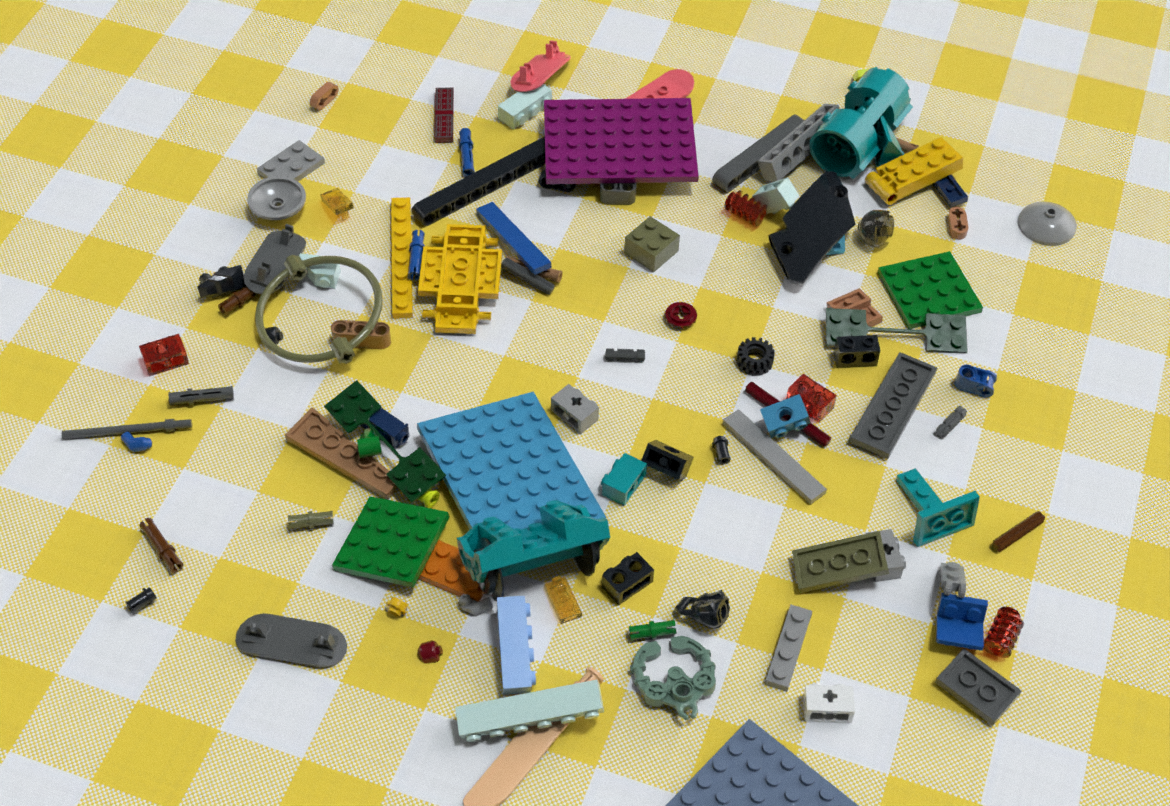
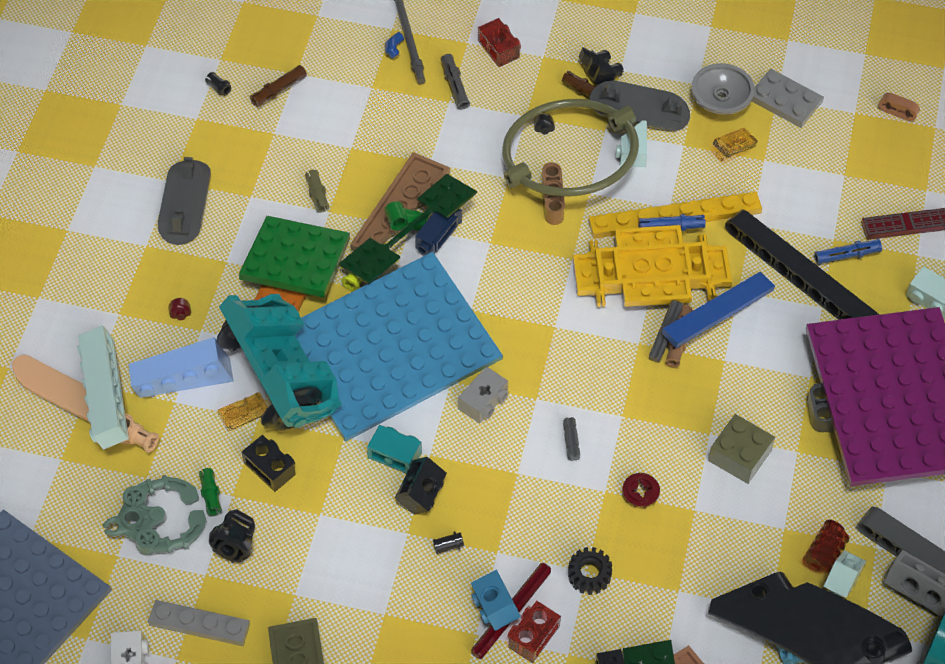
camera: 85 degrees right, 5 degrees up
yellow plate [386,597,408,617] -> none
light grey tile [723,409,827,505] -> none

